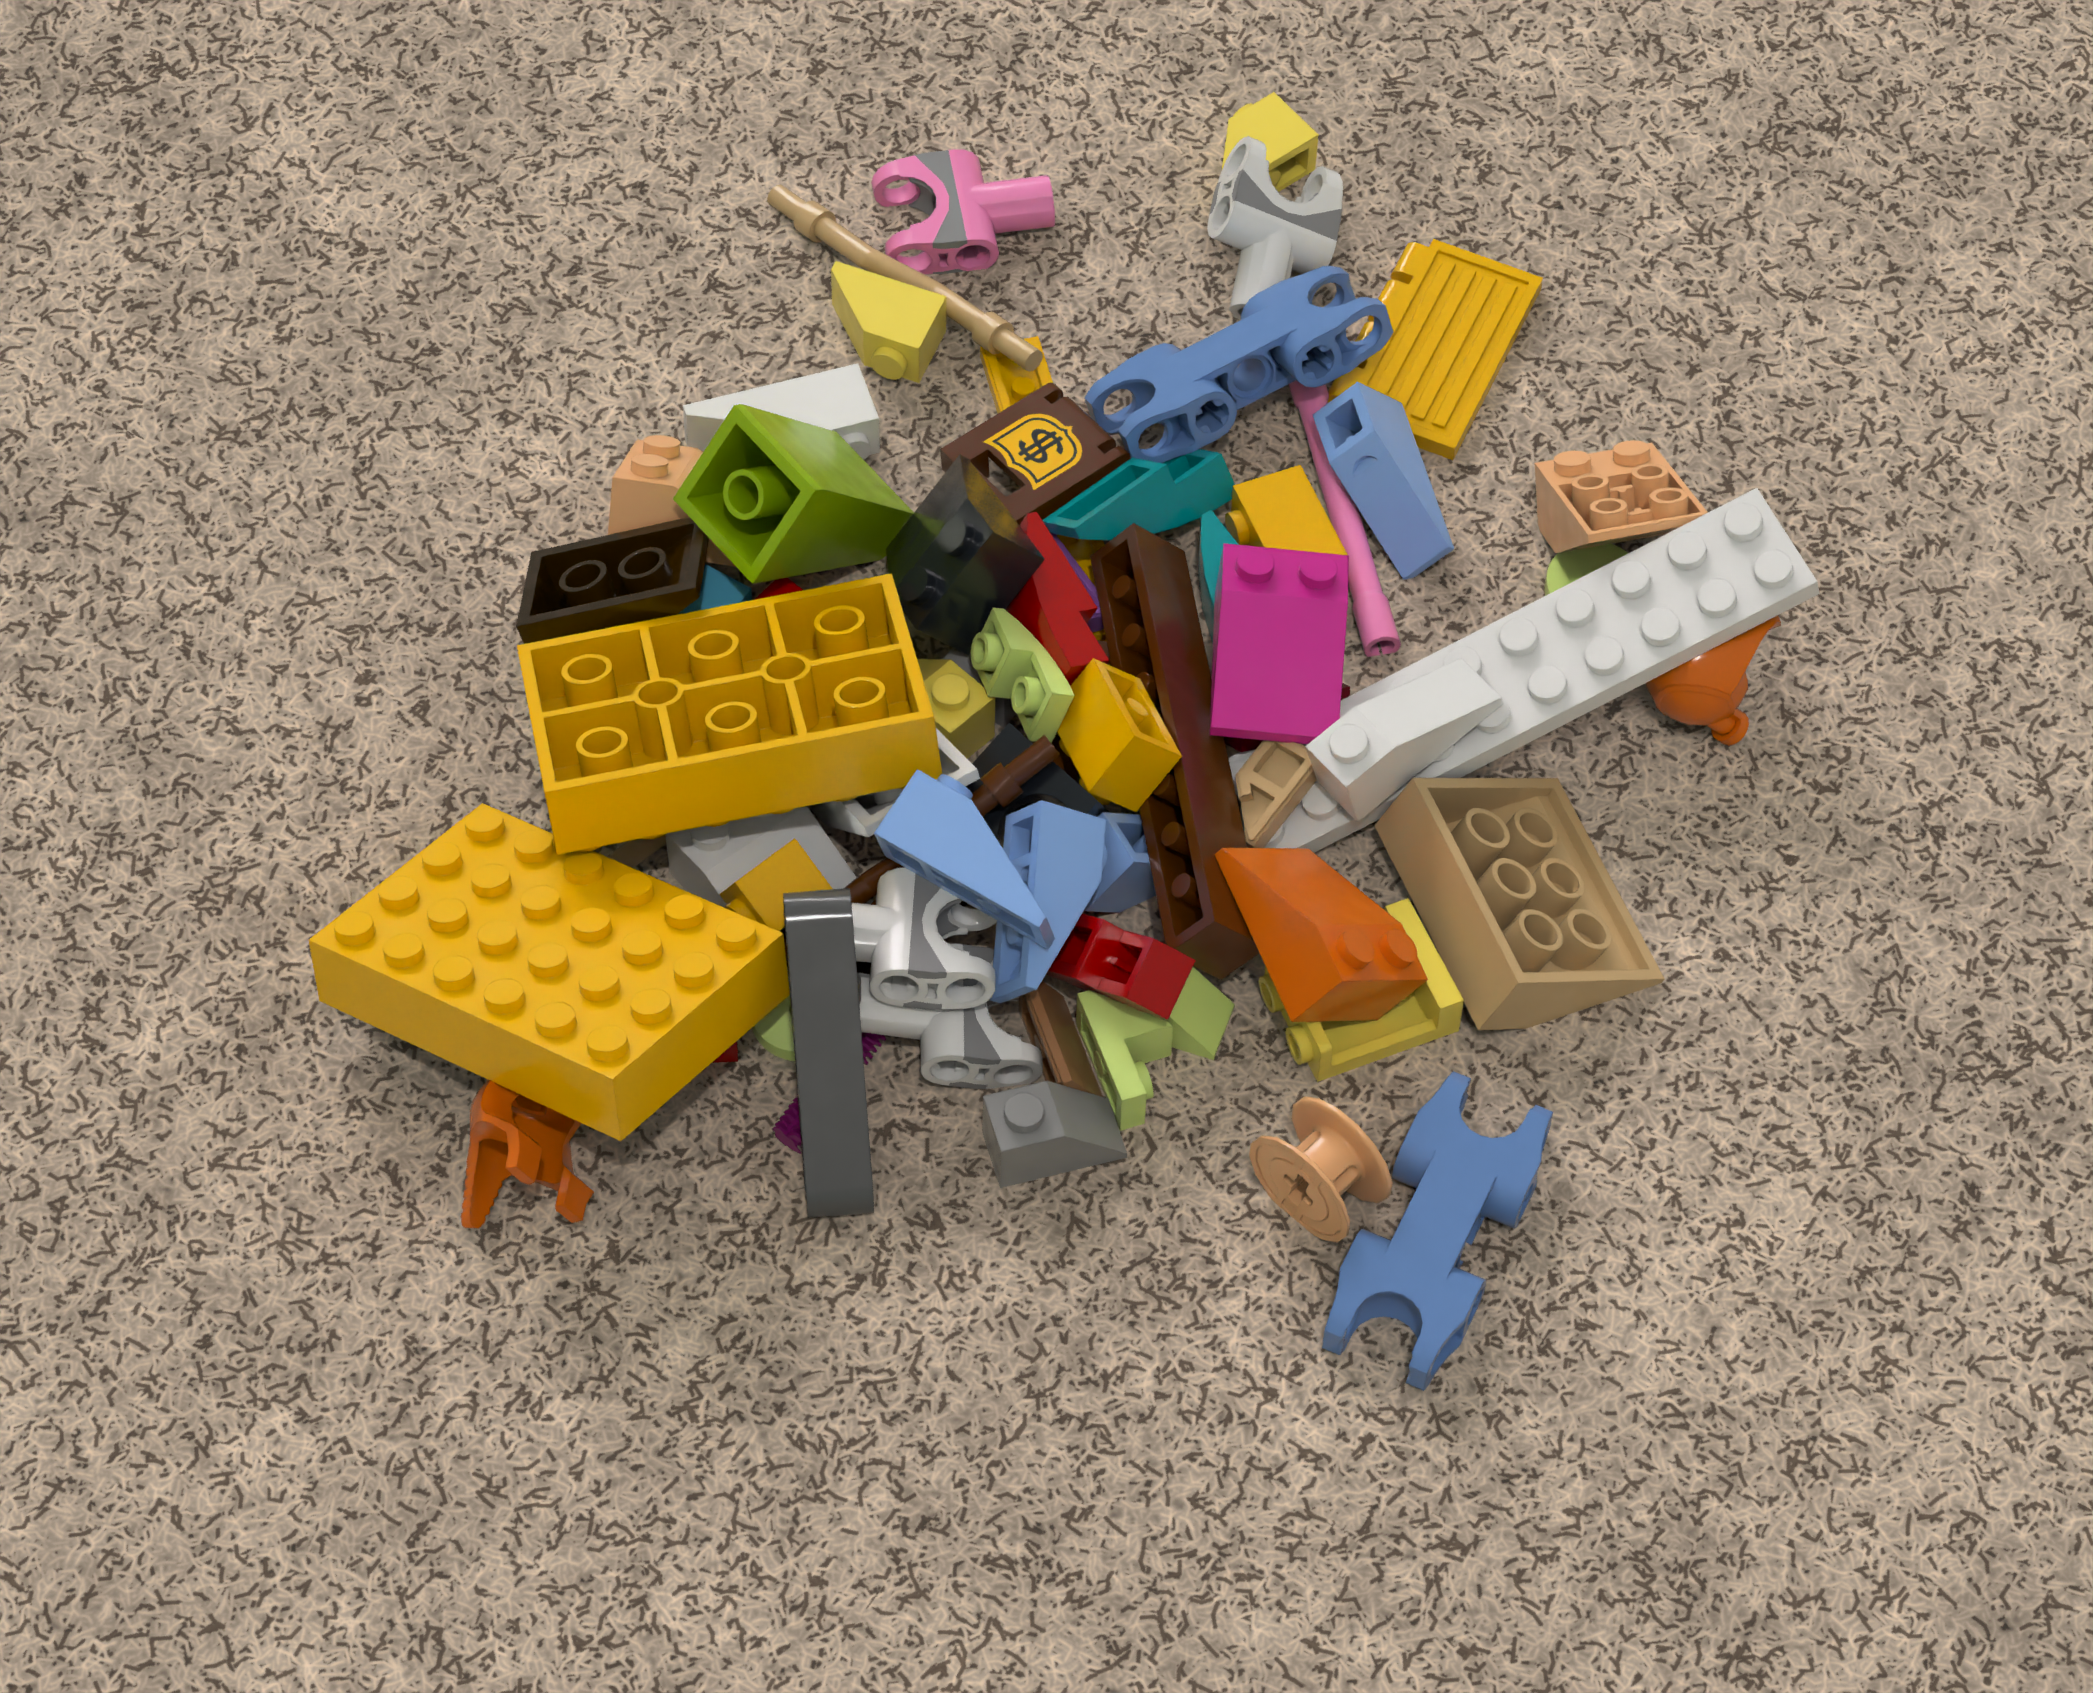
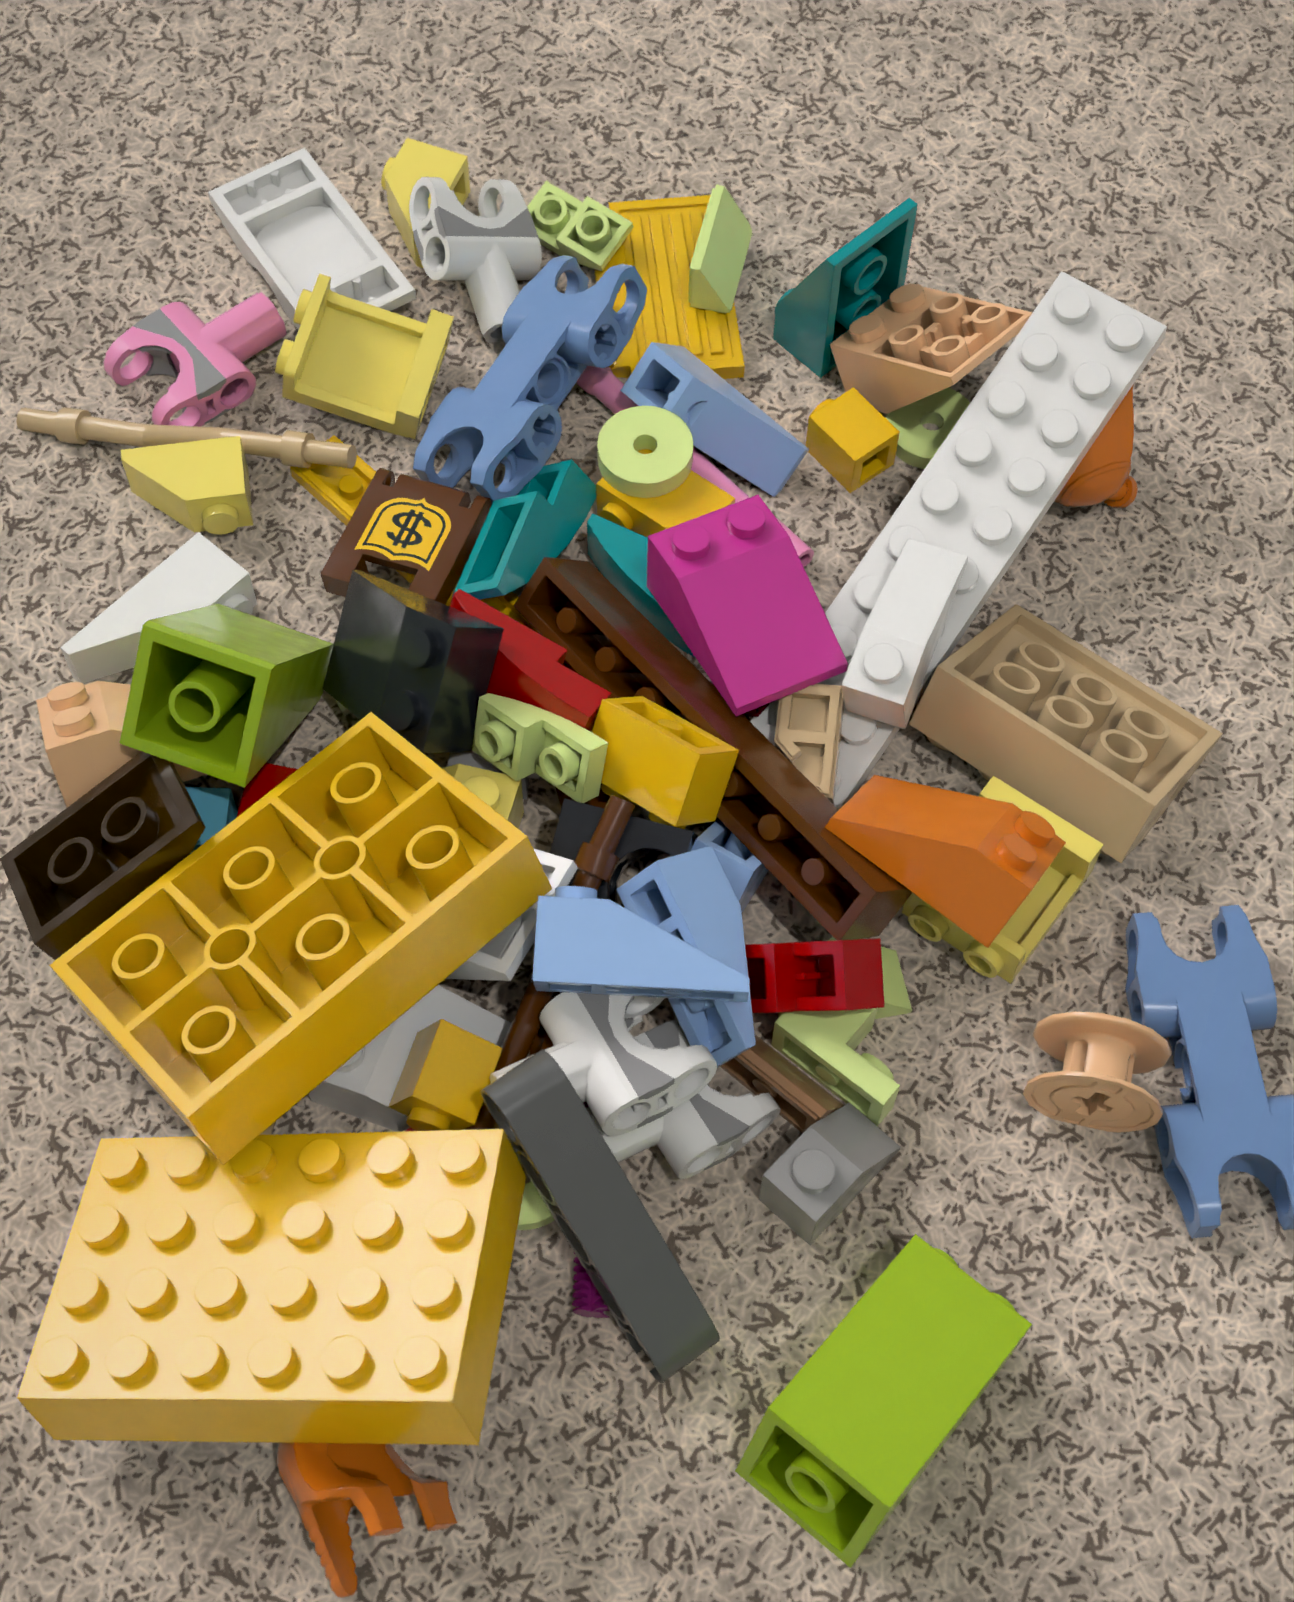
camera: 30 degrees left, 5 degrees up
none -> white slope [208,147,416,330]
none -> light yellow panel [275,273,454,439]
none -> yellowish green slope [527,181,634,271]
none -> yellowish green piece [597,406,693,498]
none -> yellowish green slope [688,184,752,313]
none -> lime slope [735,1234,1032,1568]
none -> teal slope [773,198,918,378]
none -> yellow brick [805,387,900,493]

